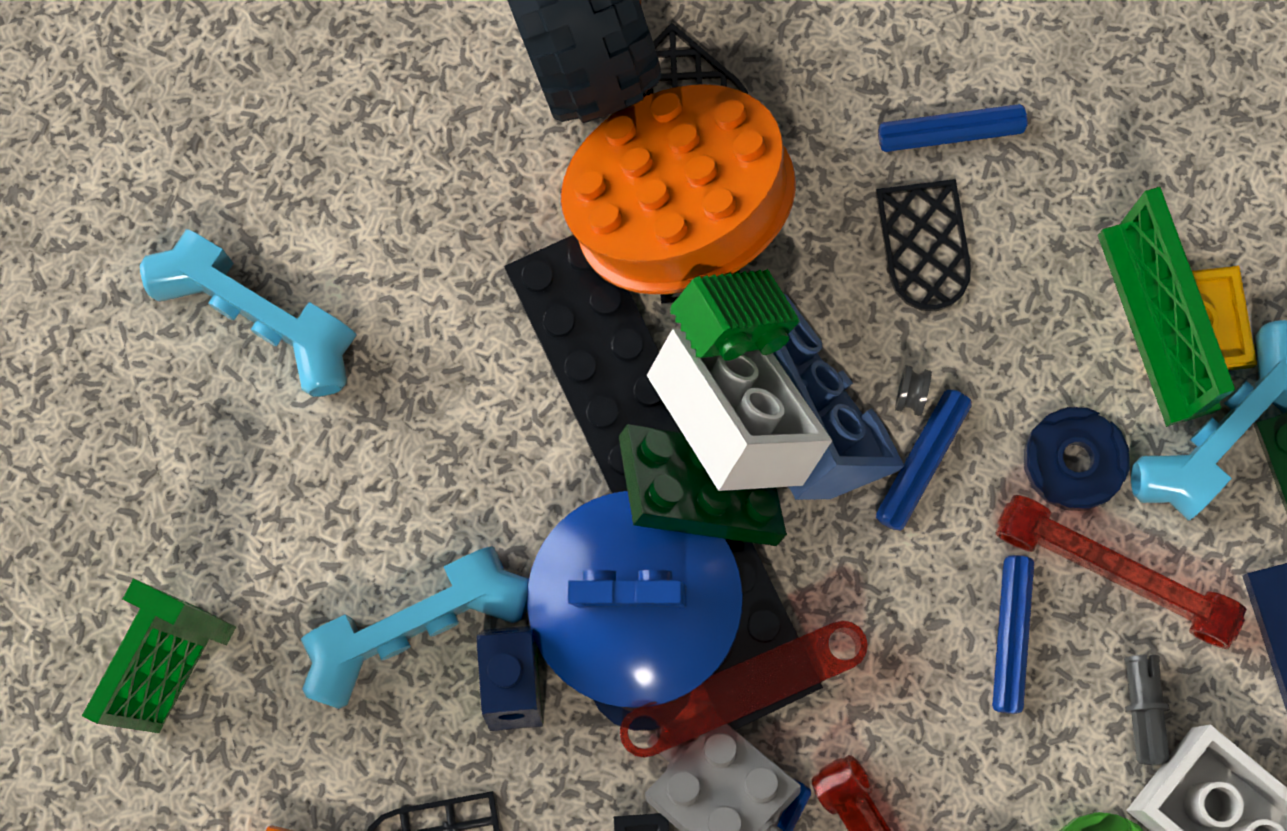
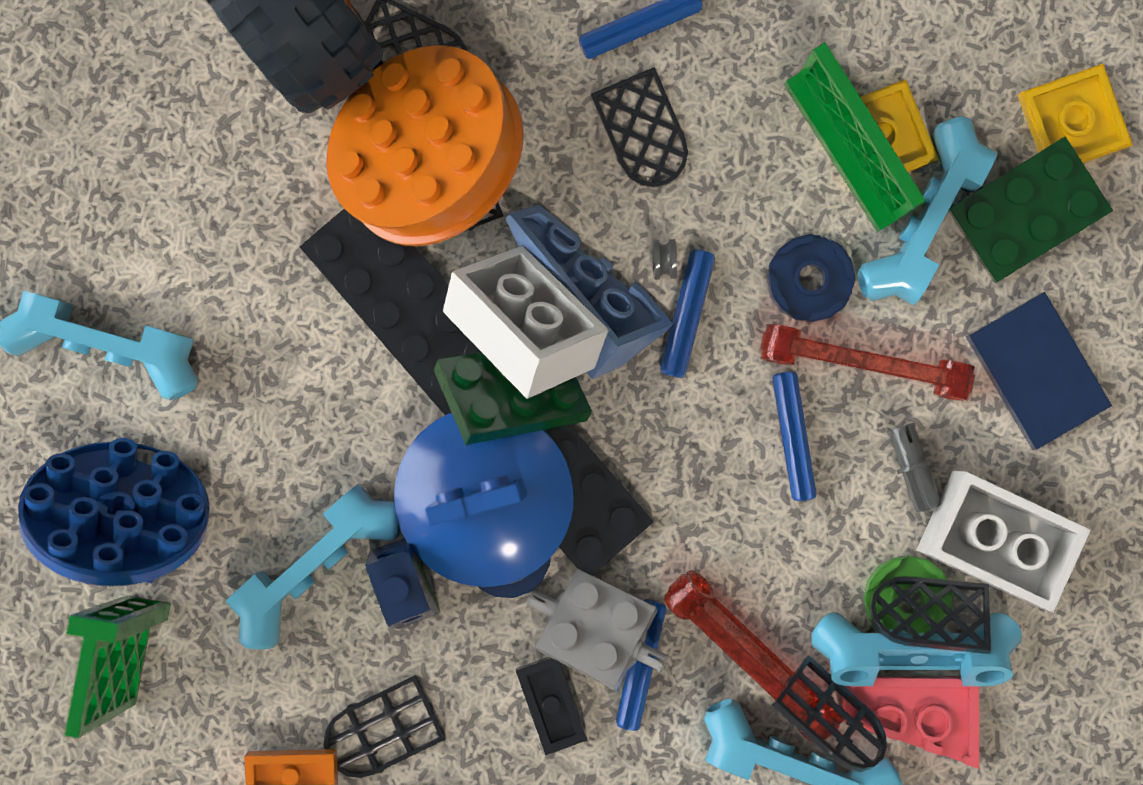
camera: 20 degrees left, 10 degrees up
clear red piece [619,620,868,758] -> none
green brick [670,269,800,361] -> none
none -> blue bracket [18,438,210,586]

